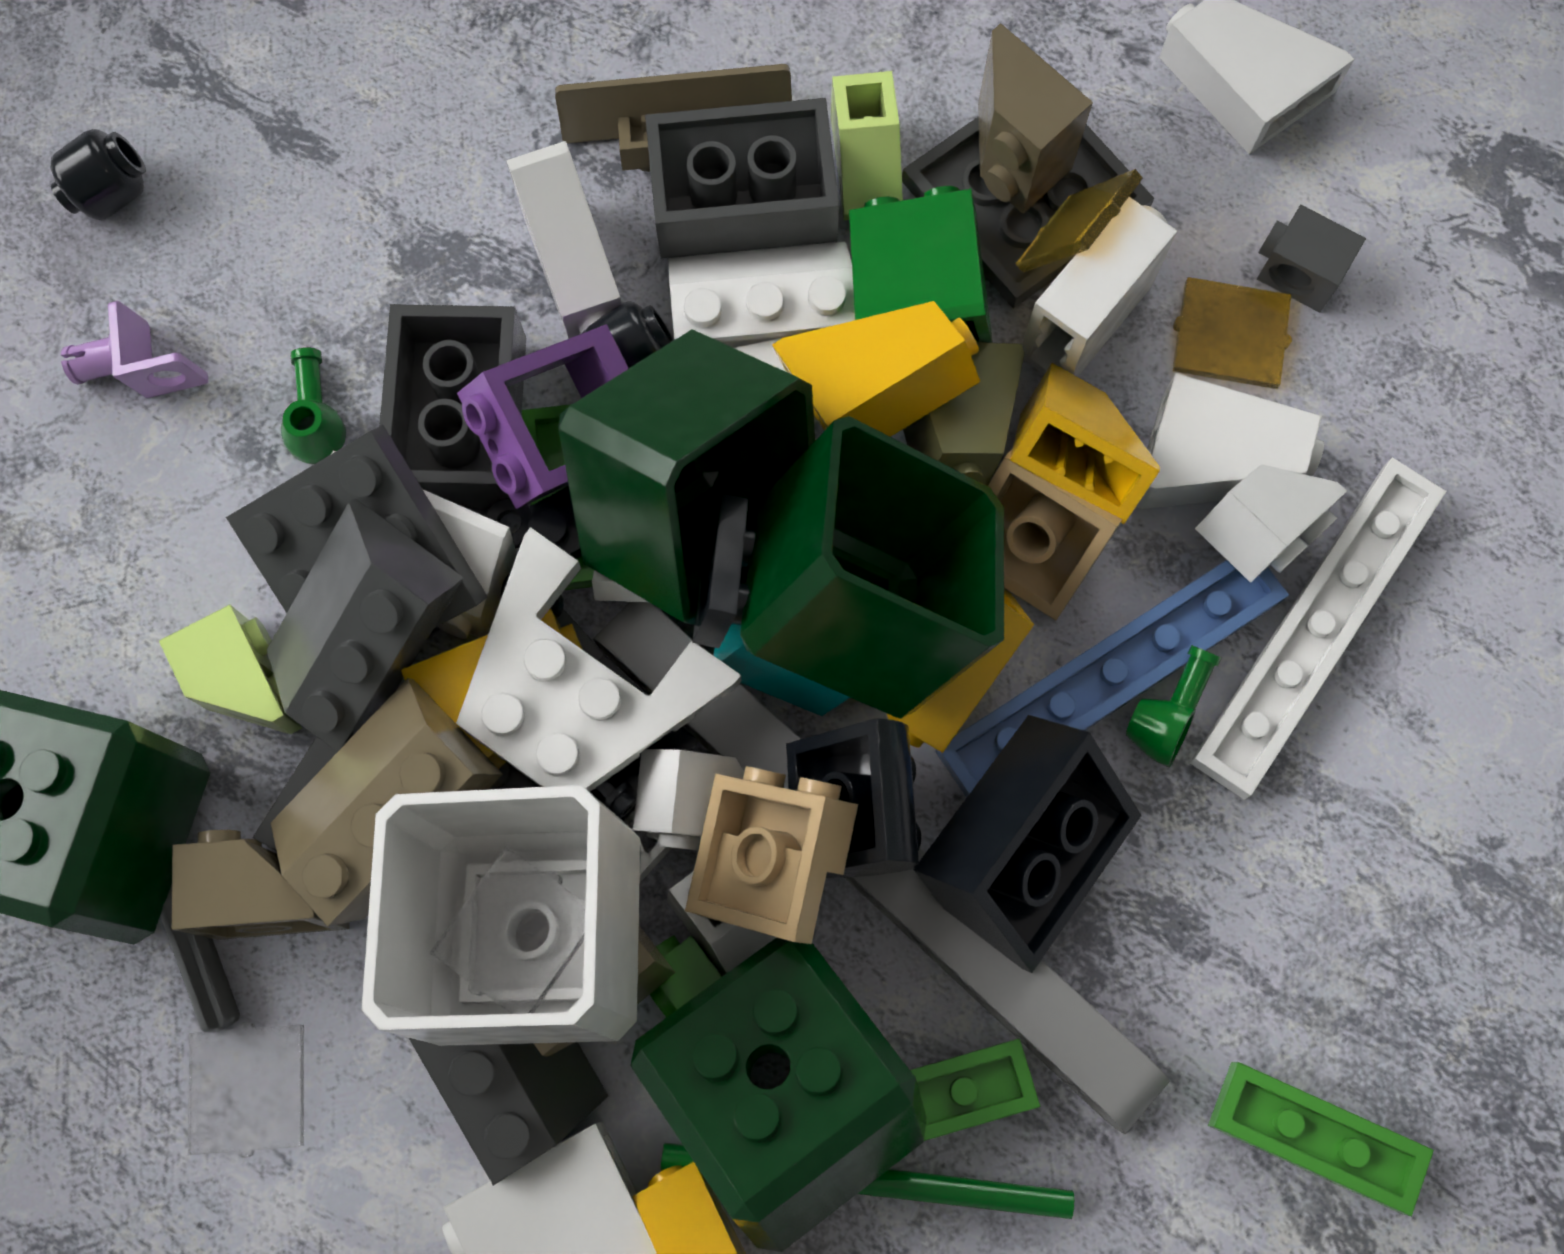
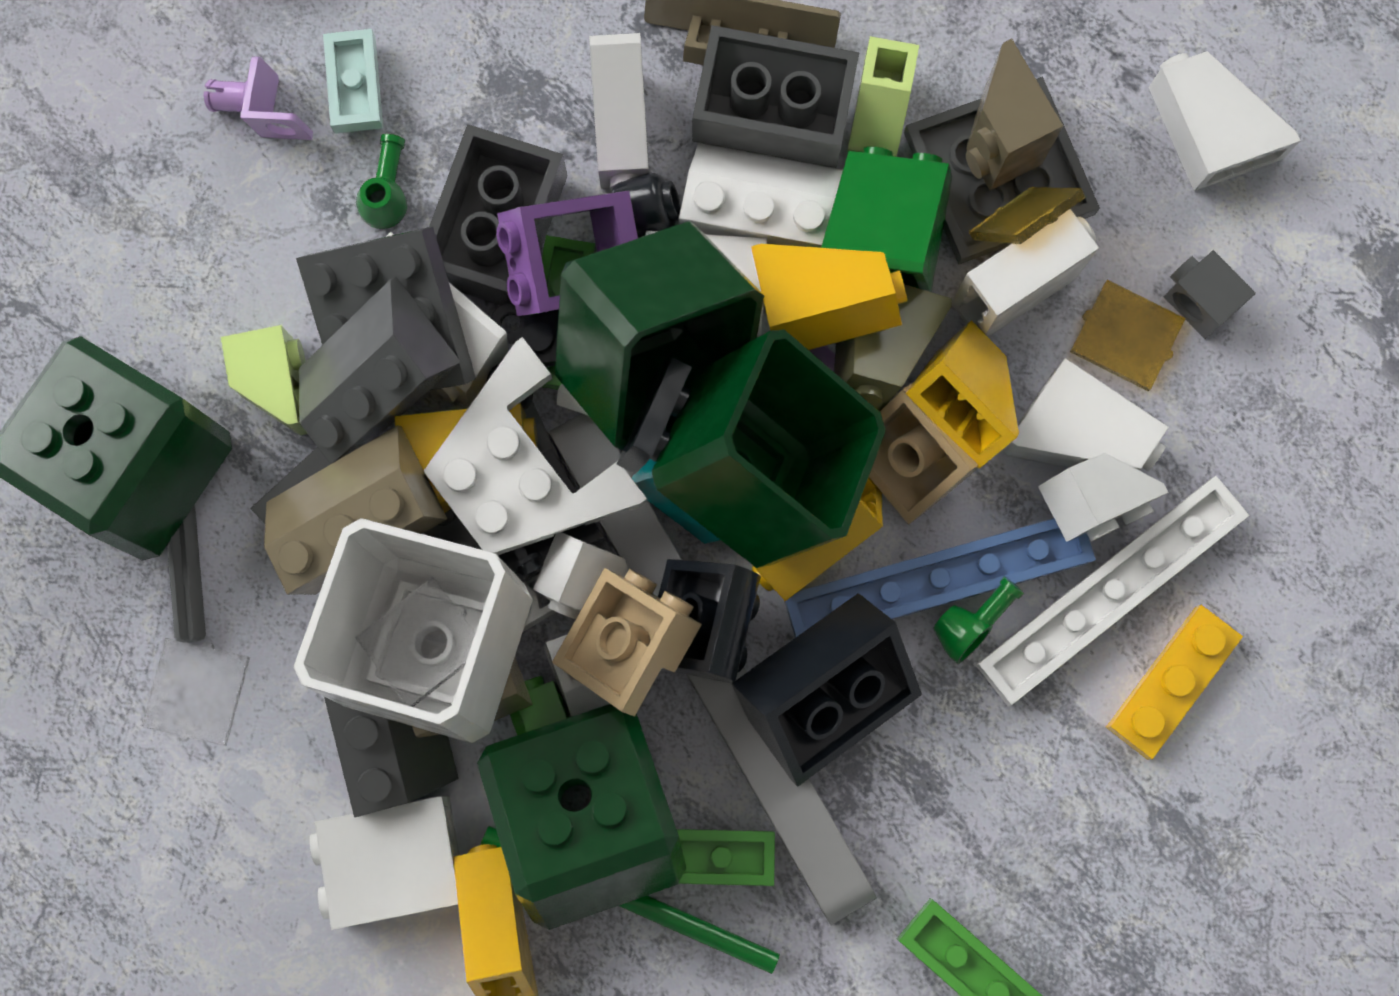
camera: 15 degrees right, 5 degrees up
dark tan slope [171,830,350,940] -> none
none -> light aqua plate [323,29,383,133]
none -> yellow plate [1106,604,1243,760]

